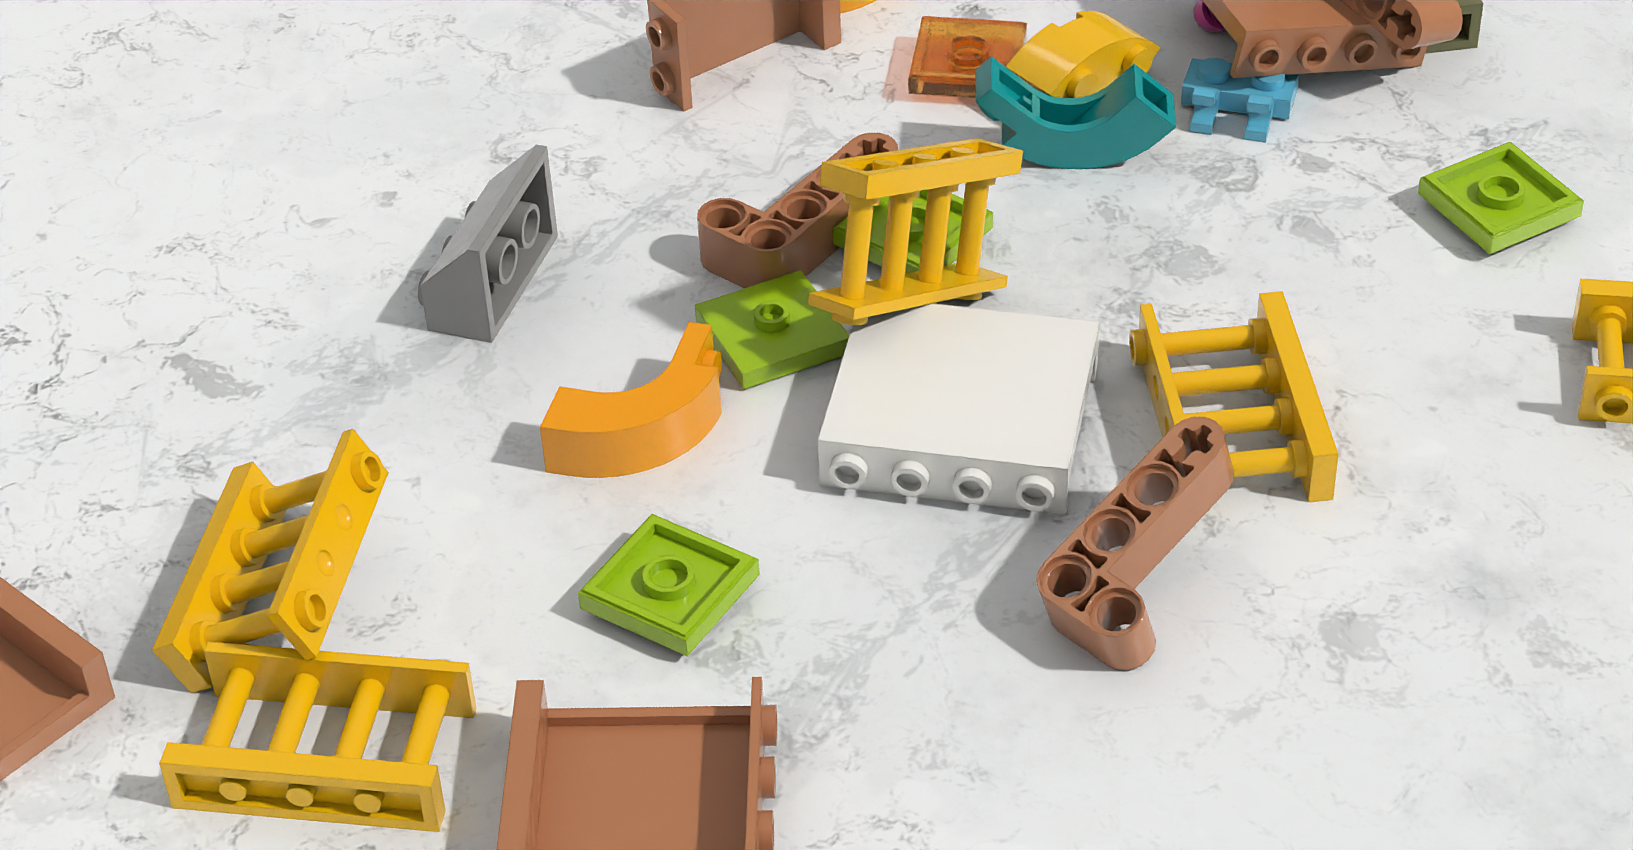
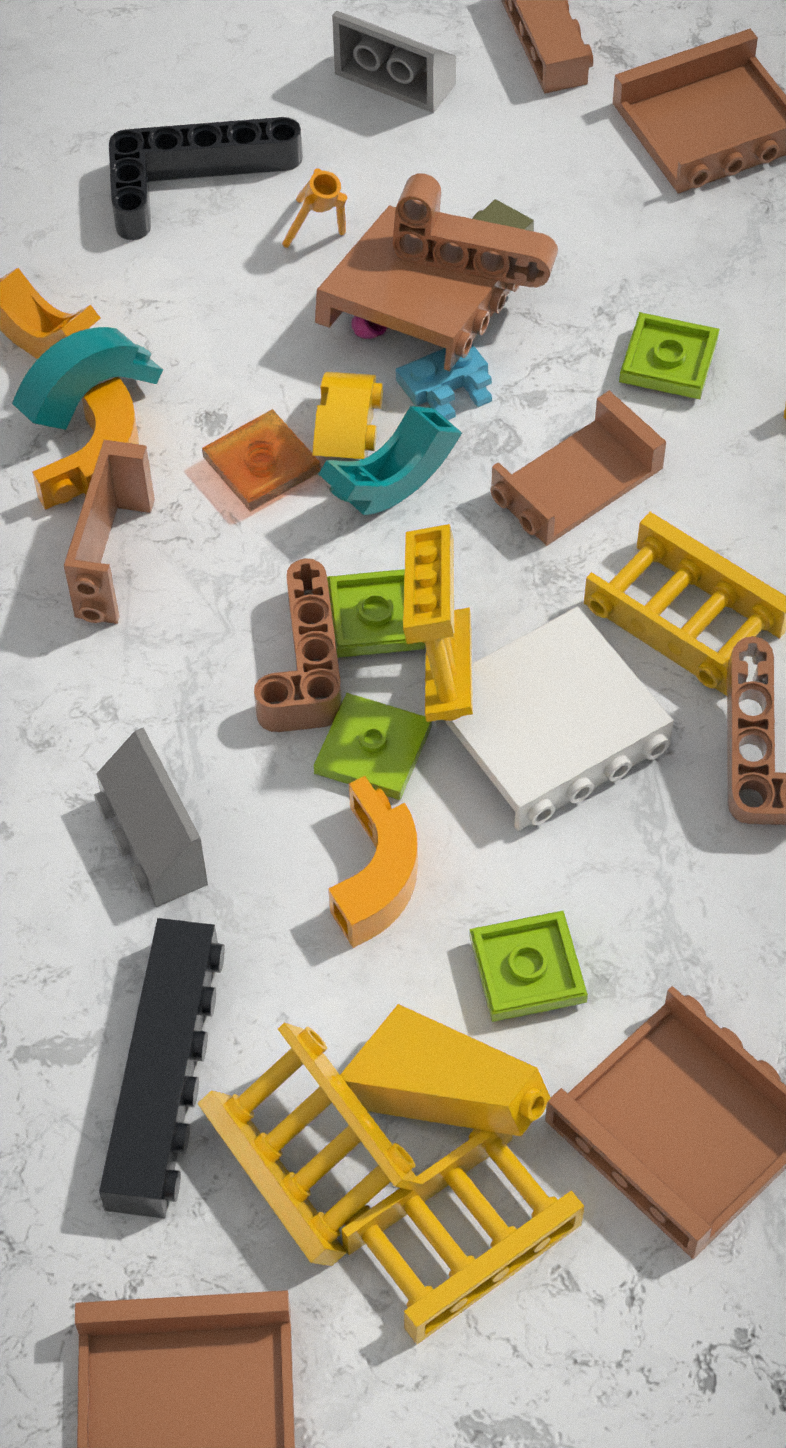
camera: 45 degrees left, 15 degrees up
none -> black brick [99,918,225,1219]
none -> yellow slope [340,1004,551,1136]
none -> nougat panel [490,390,666,546]

